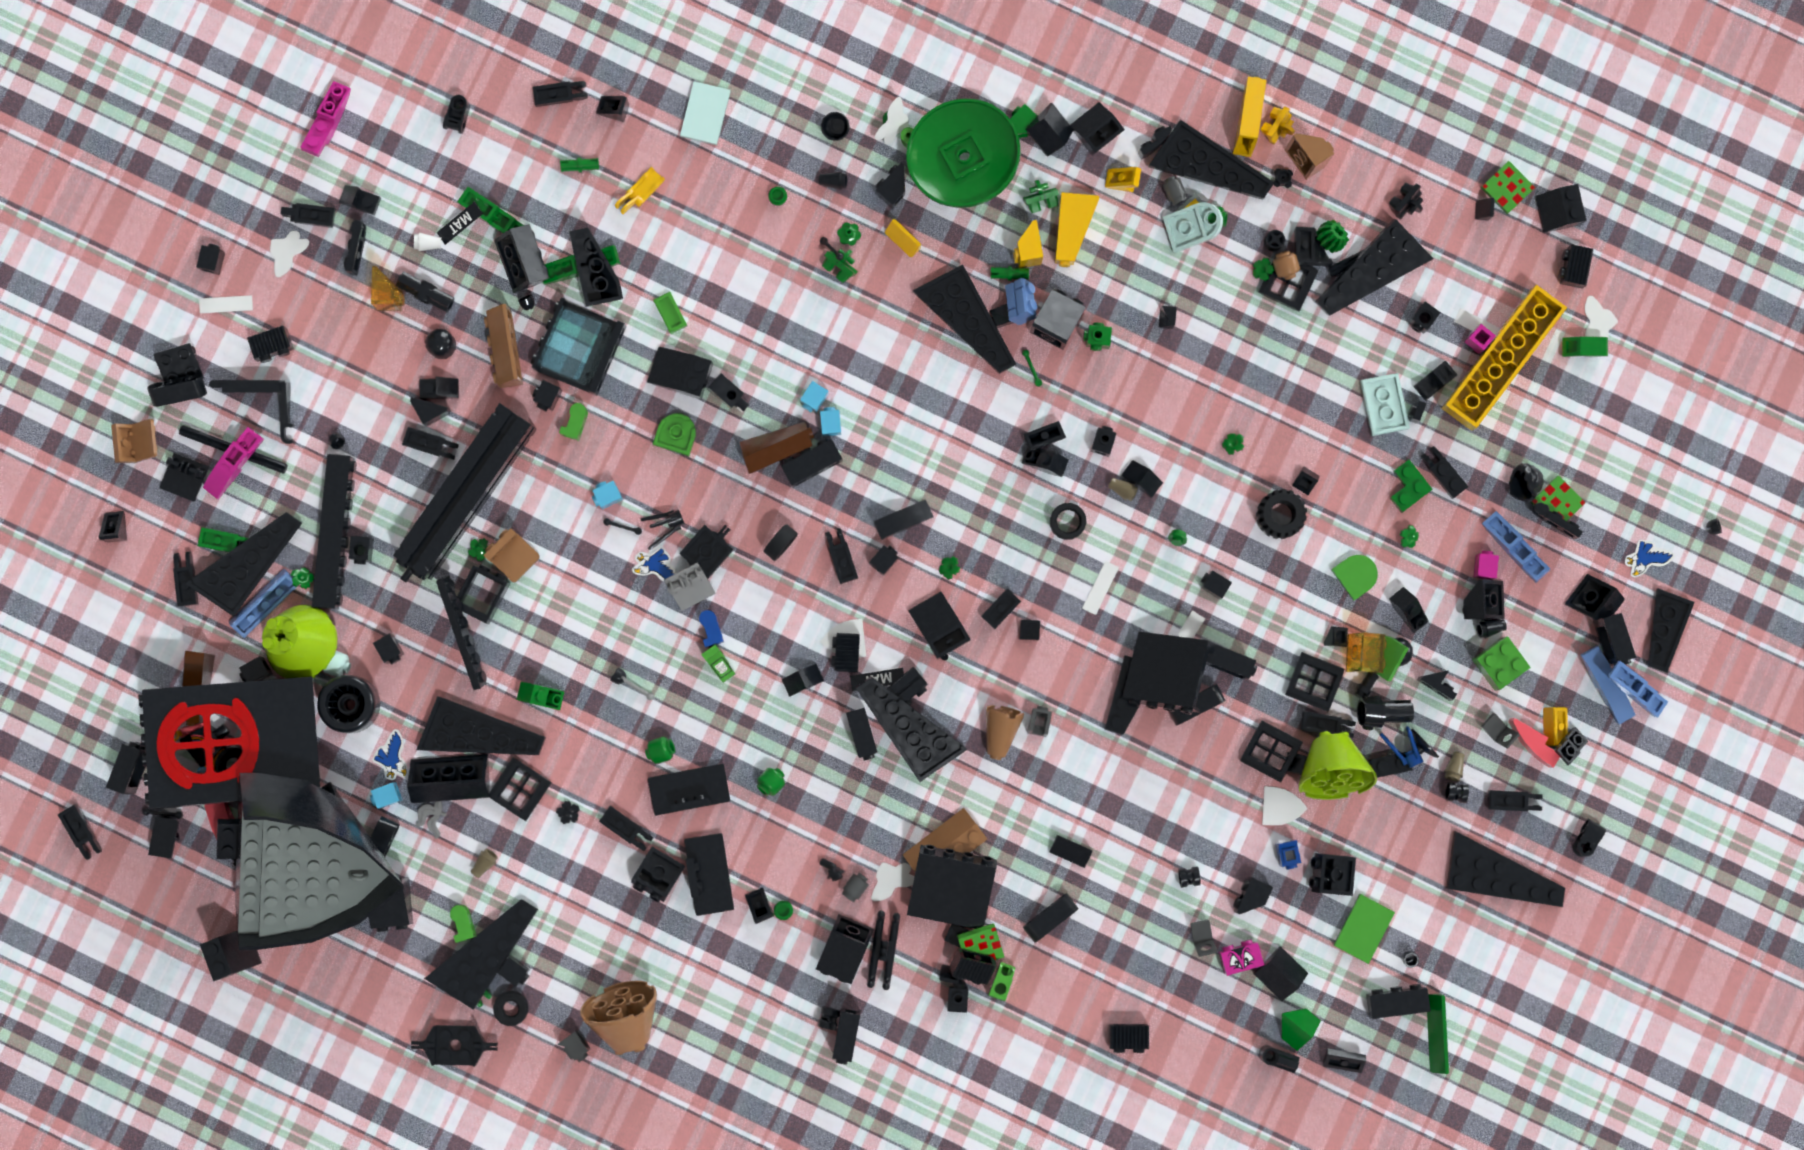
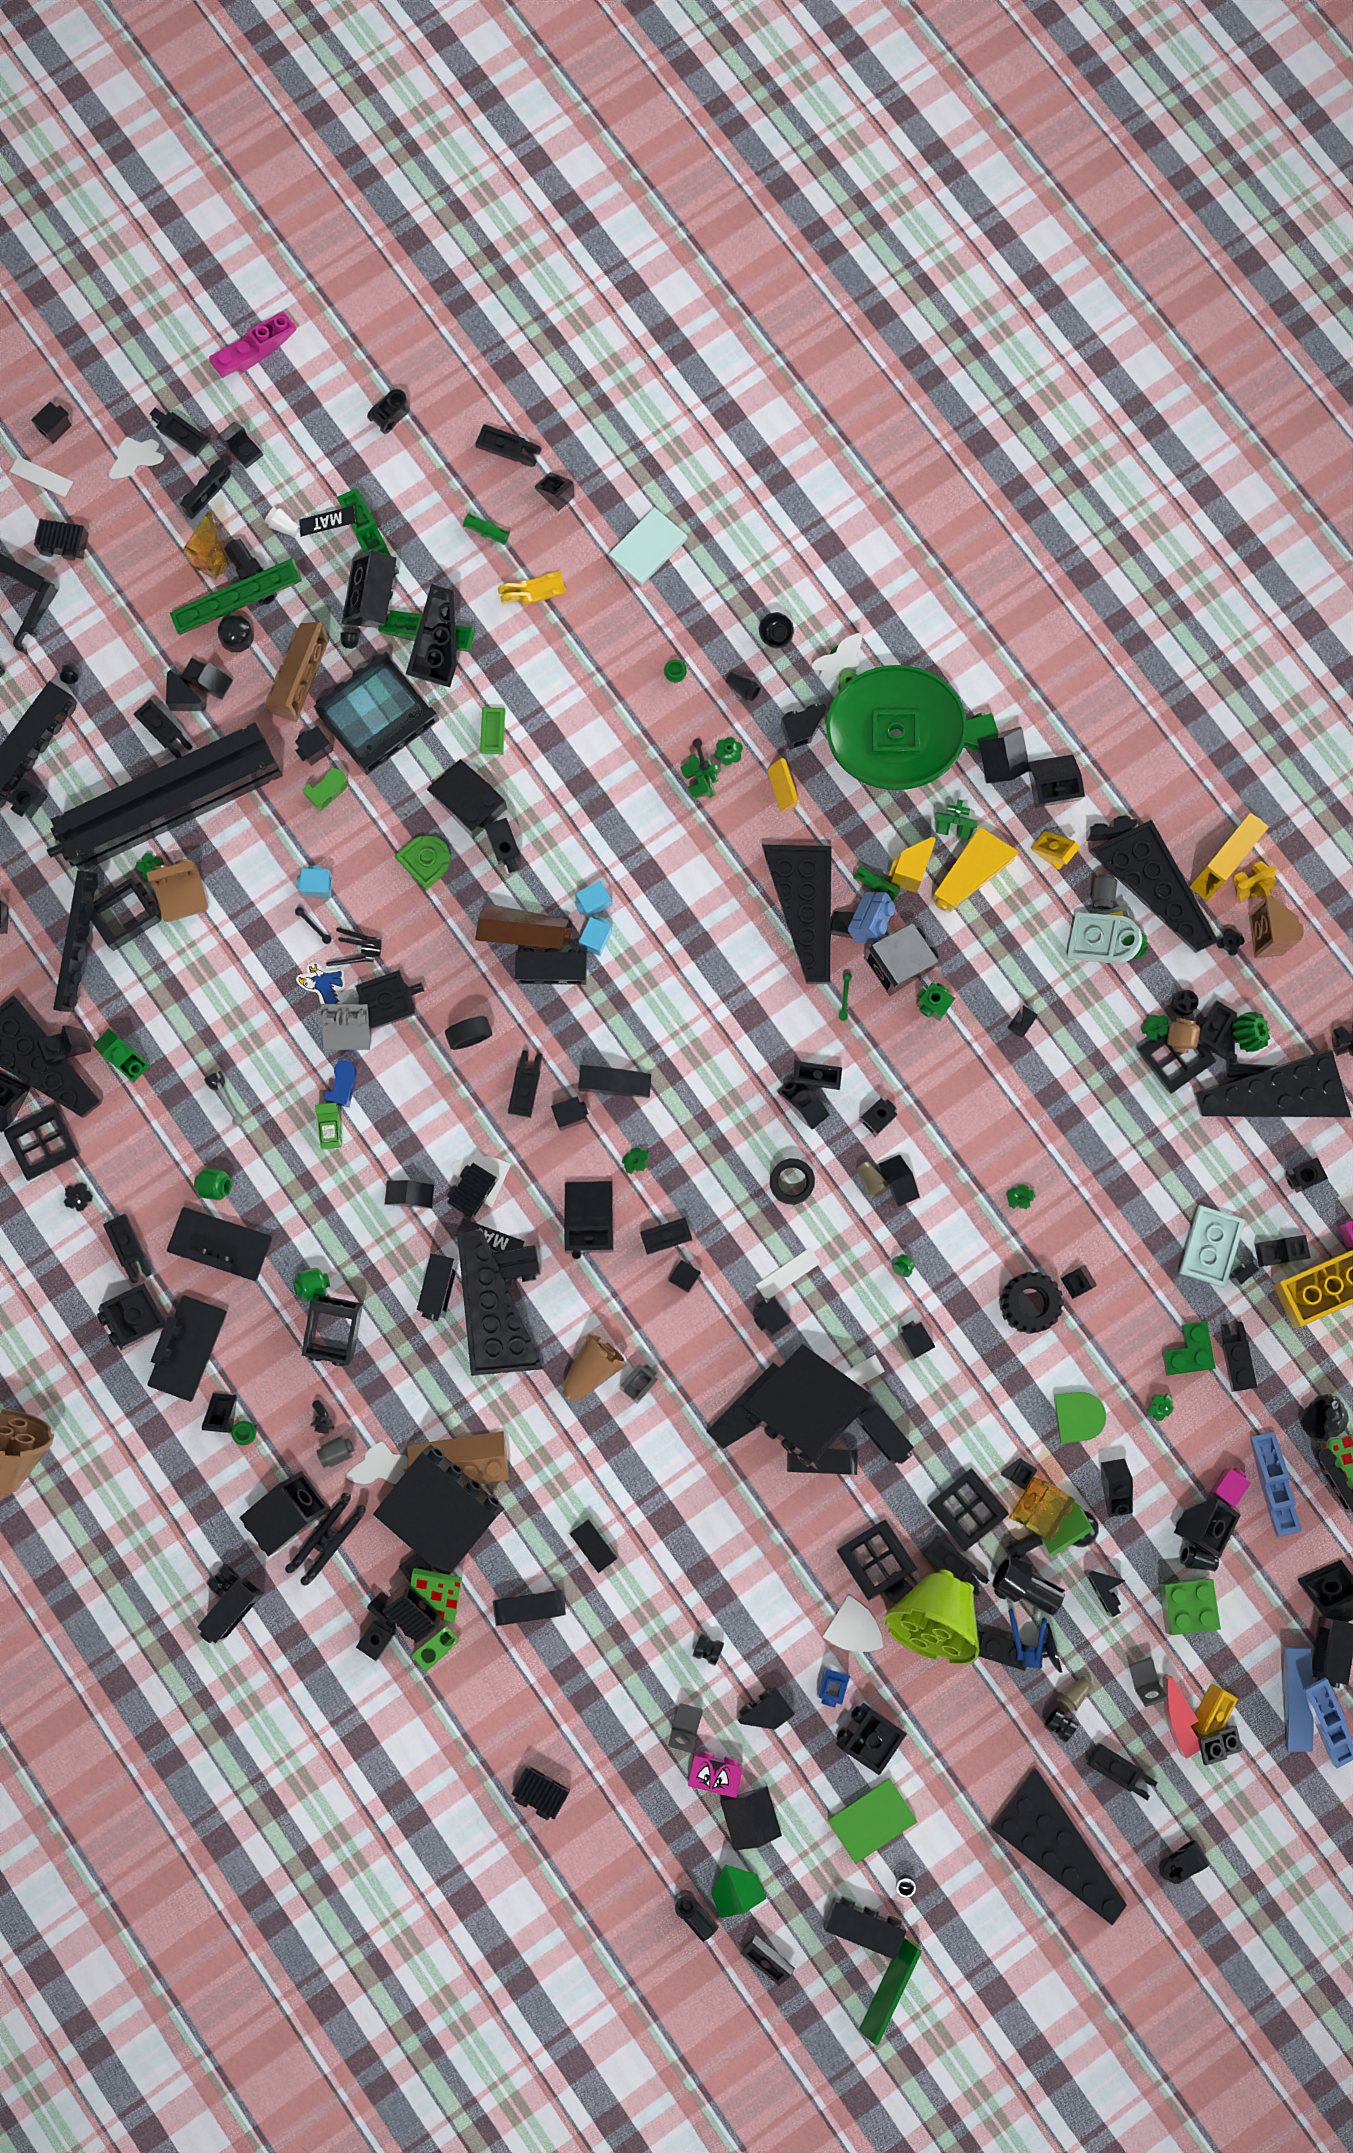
camera: 30 degrees right, 5 degrees down
none -> black slope [37,1025,91,1064]
none -> green tile [170,558,302,635]
none -> black window [301,1294,363,1366]
none -> black brick [753,1298,791,1337]

